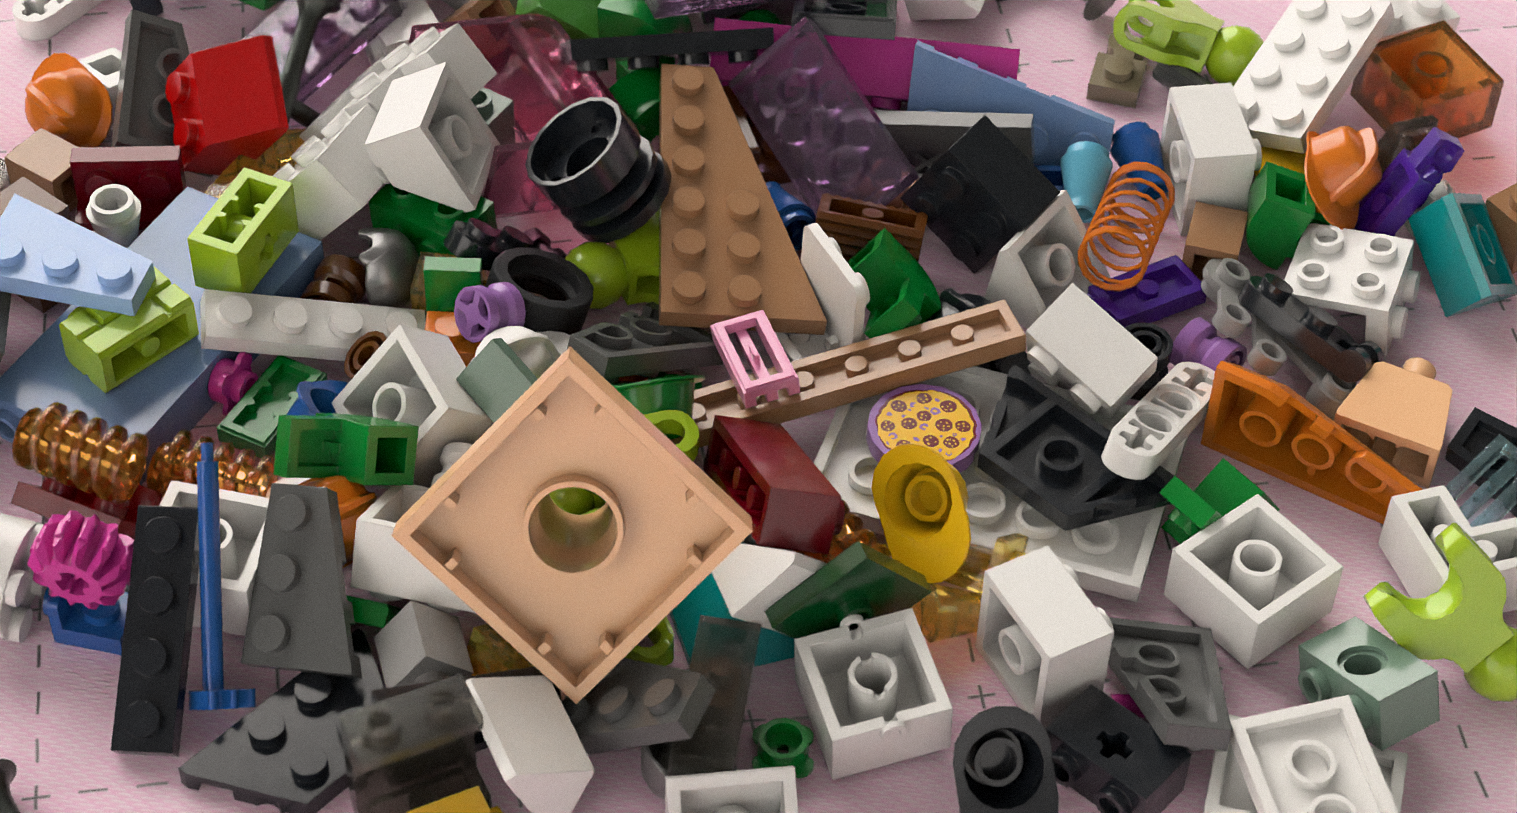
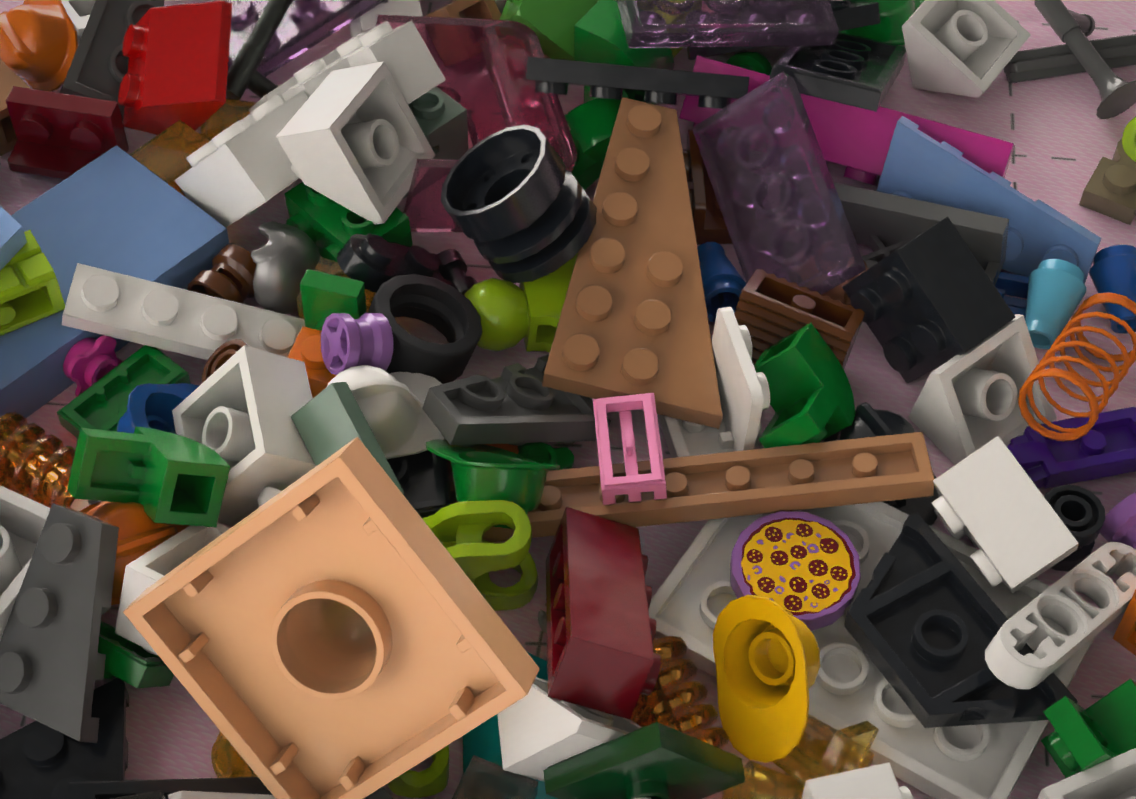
camera: 15 degrees right, 5 degrees up
white cone [86,184,141,248] -> none
lime brick [187,167,299,294] -> none
light grey brick [374,600,474,688] -> none

